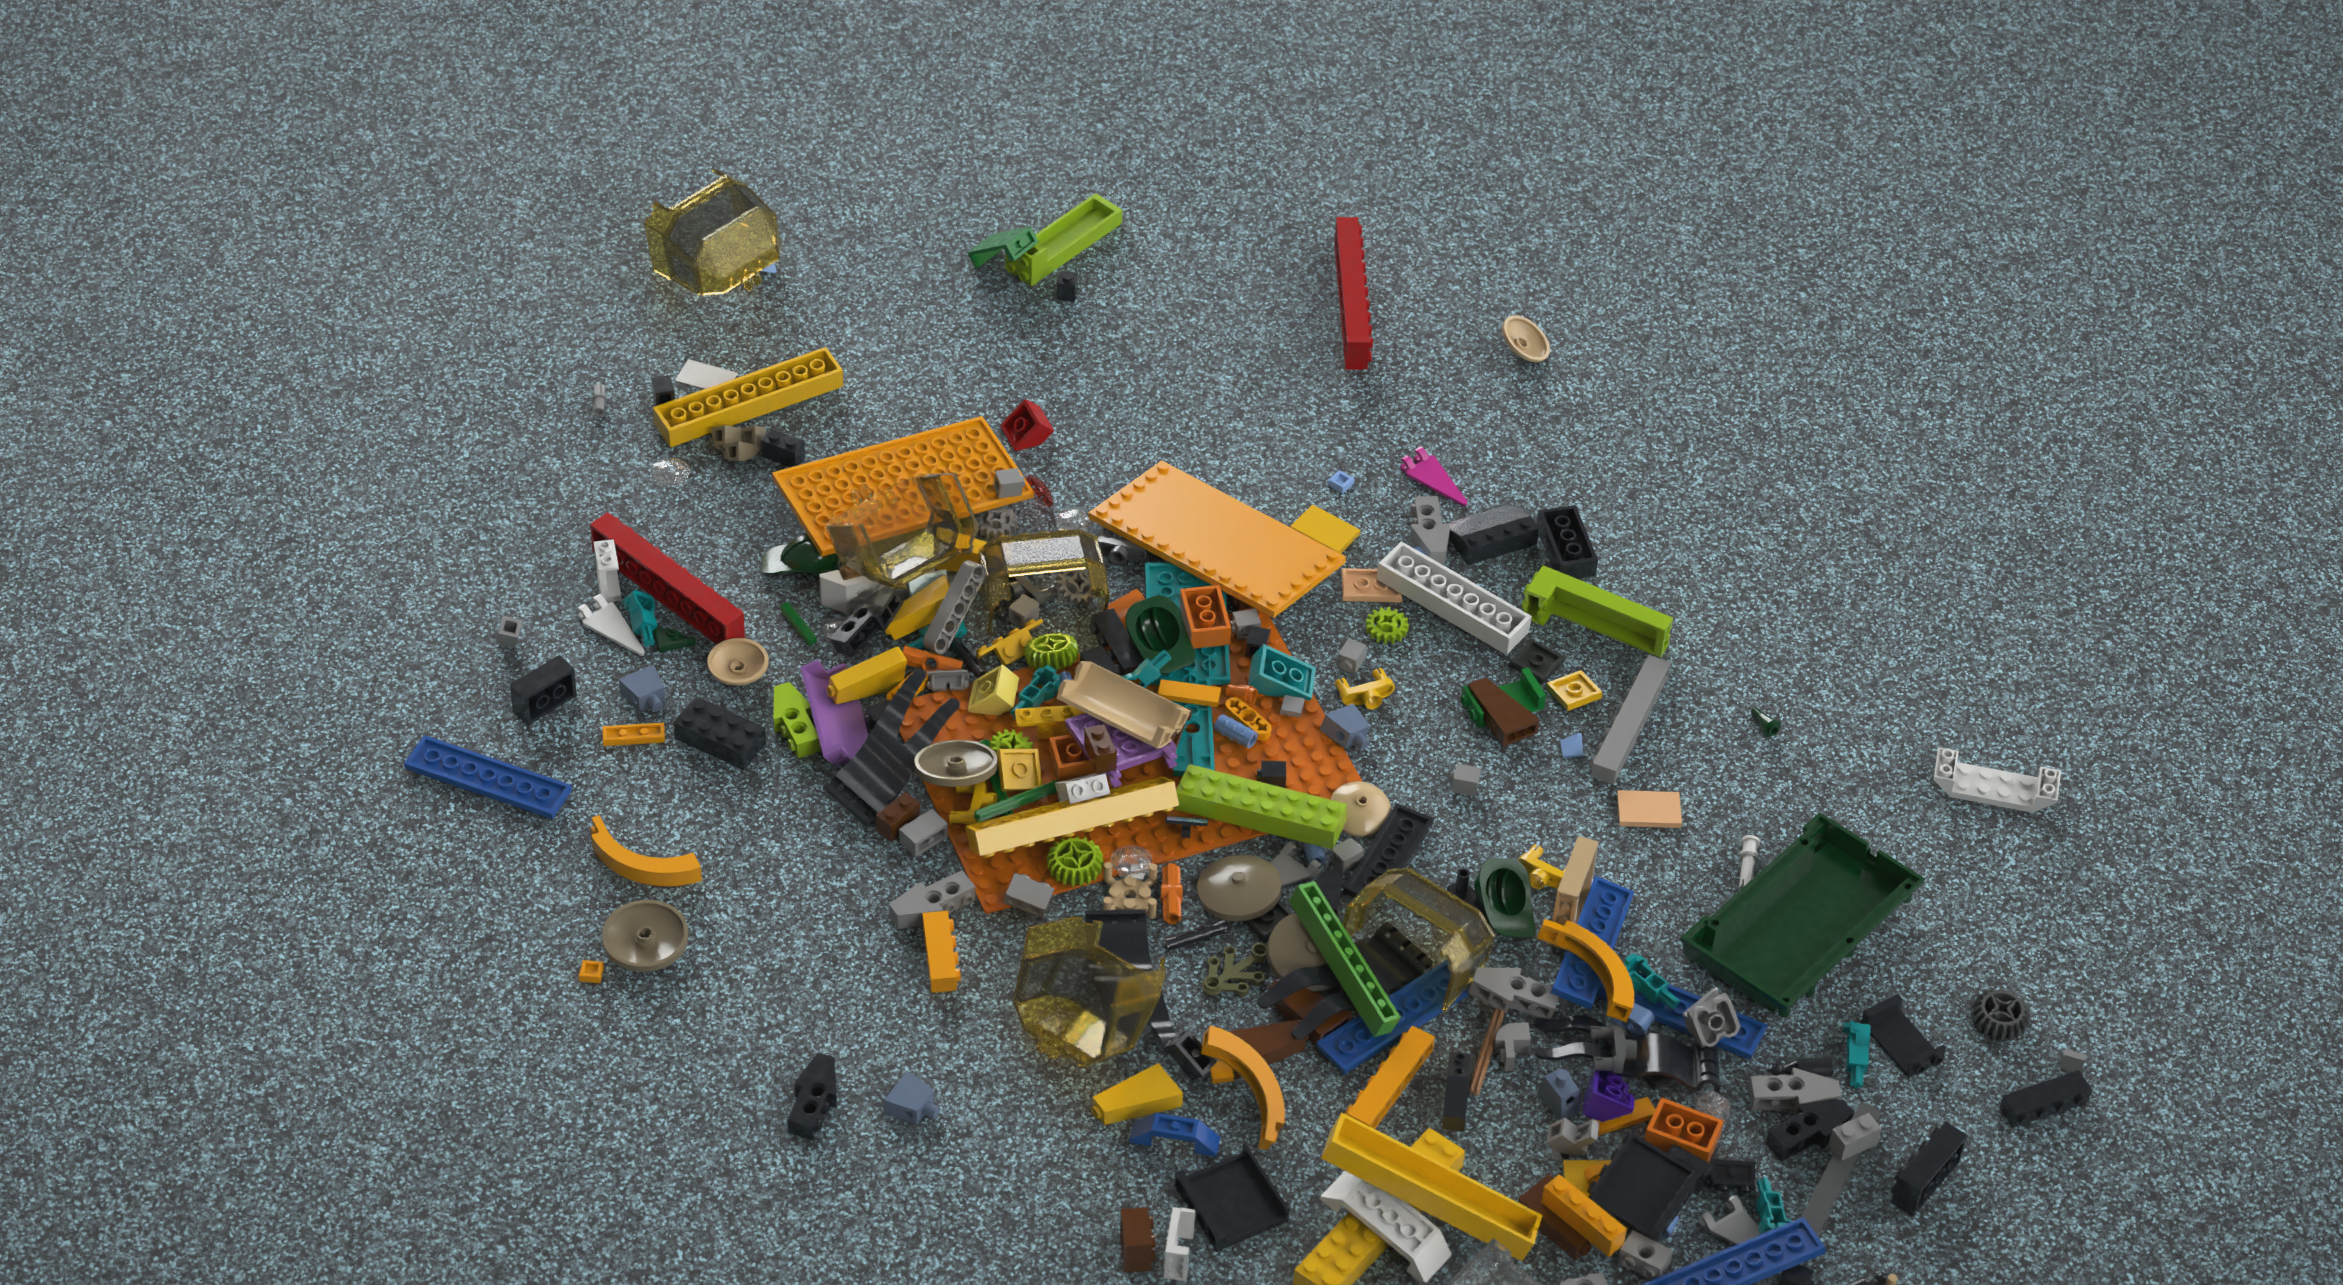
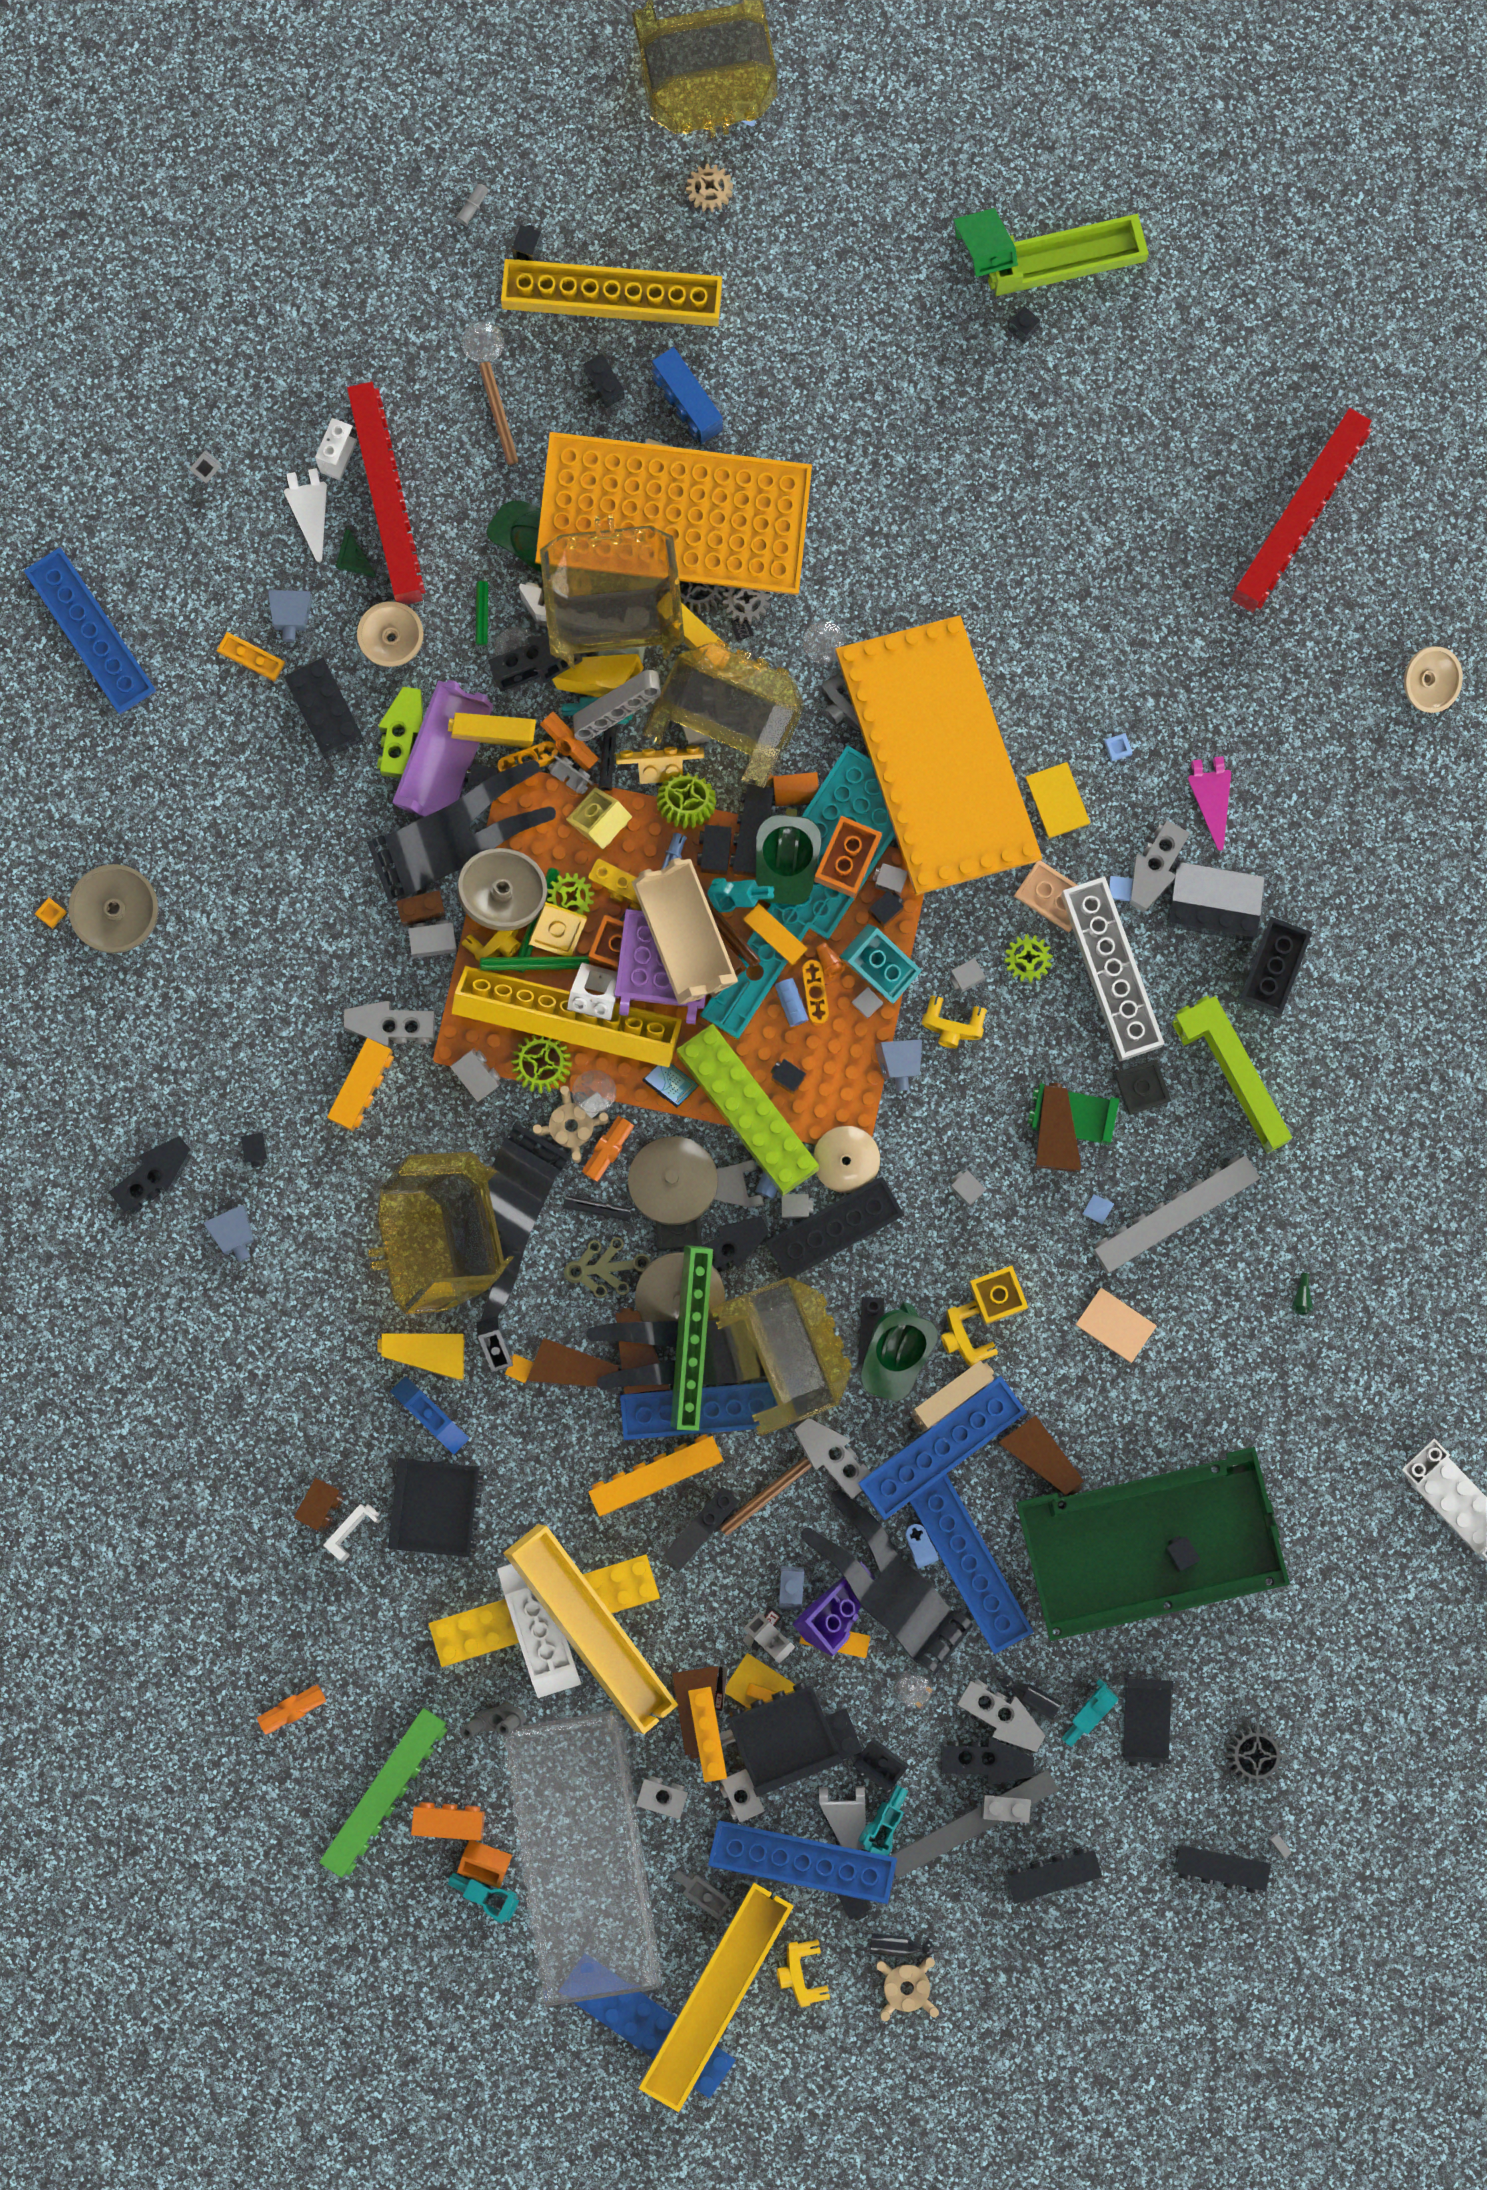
camera: 35 degrees right, 35 degrees up
black brick [510,655,577,725] -> none
light orange arch [590,815,702,886] -> none
teal piece [623,590,658,647] -> none
white sticker [675,359,738,389] -> none
dark tan brick [711,425,766,461] -> none
light grey brick [993,468,1025,498] -> none
red slope [1000,399,1054,451] -> none
teal piece [1010,665,1061,719] -> none
clear red dish [1025,474,1054,508] -> none
reddish brown brick [1084,724,1117,774] -> none
light orange arch [1201,1025,1285,1151] -> none
light grey brick [1494,1023,1530,1071] -> none
light orange arch [1537,919,1634,1022] -> none
yellow plate [1547,670,1602,711] -> none
dark grey connector [1590,1025,1637,1074] -> none
teal piece [1623,953,1680,1010] -> none
orange brick [1645,1097,1724,1163] -> none
light grey piece [1682,987,1741,1048] -> none
white pin [1738,835,1760,891] -> none
none -> black brick [241,1132,270,1168]
none -> medium nougat axle [479,362,518,465]
none -> blue brick [651,347,723,444]
none -> tan gear [686,164,733,212]
none -> yellow brick [969,1266,1028,1325]
none -> reddish brown slope [998,1415,1084,1496]
none -> black brick [1165,1535,1200,1573]

